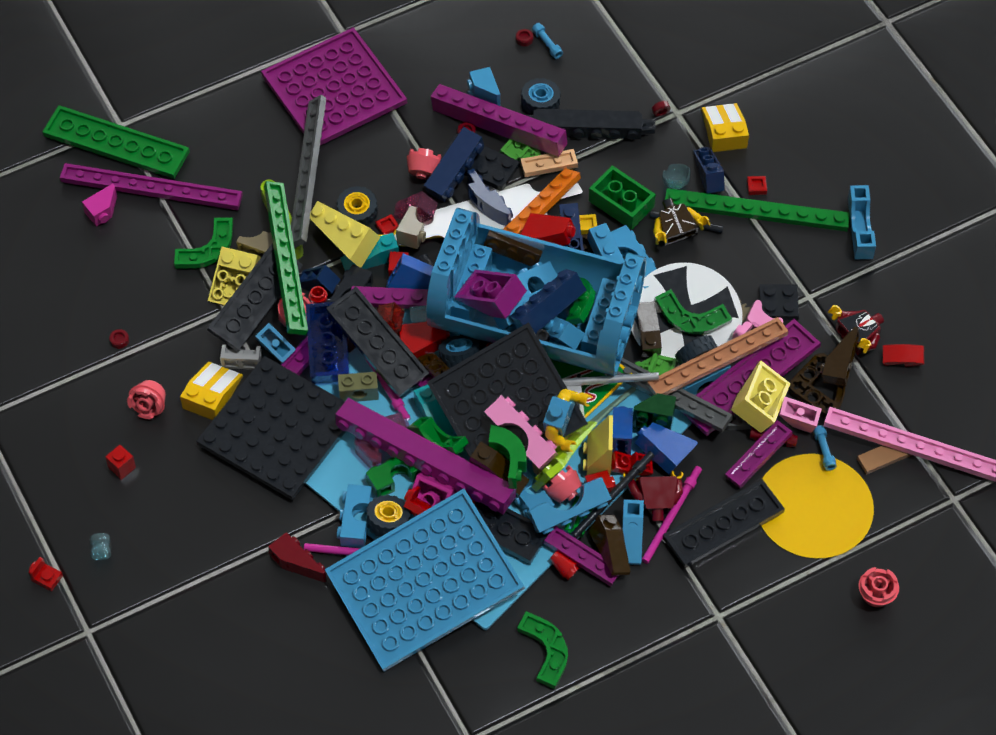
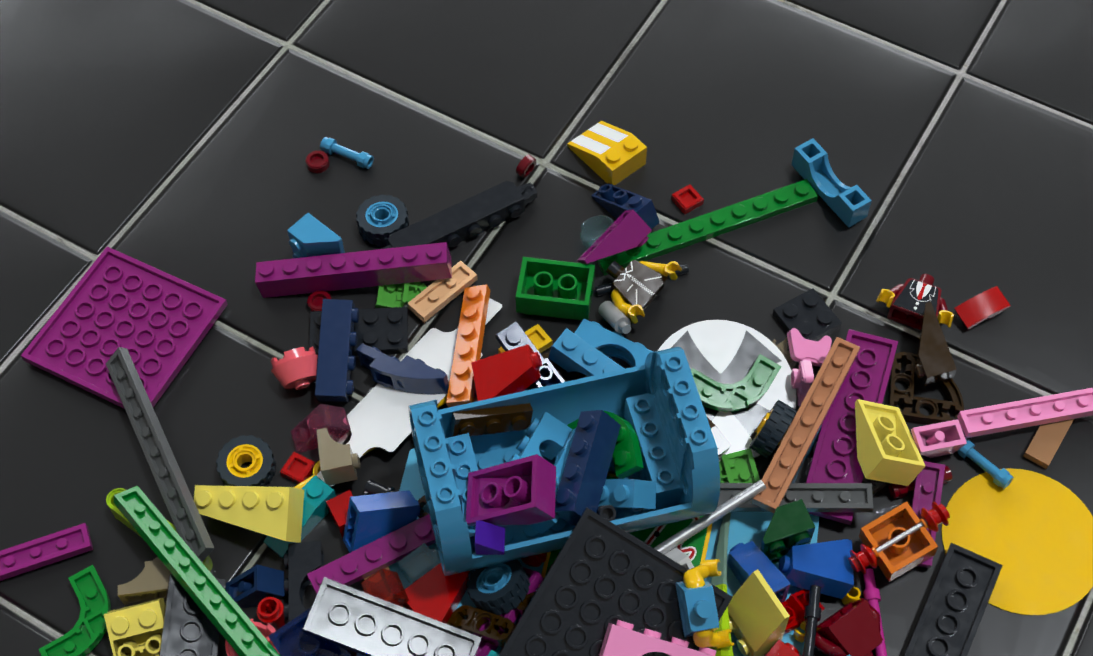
camera: 30 degrees left, 0 degrees up
none -> dark purple slope [475,520,505,555]
none -> magenta slope [577,209,652,264]
none -> light grey cylinder [598,301,631,334]
none -> orange brick [848,501,950,582]

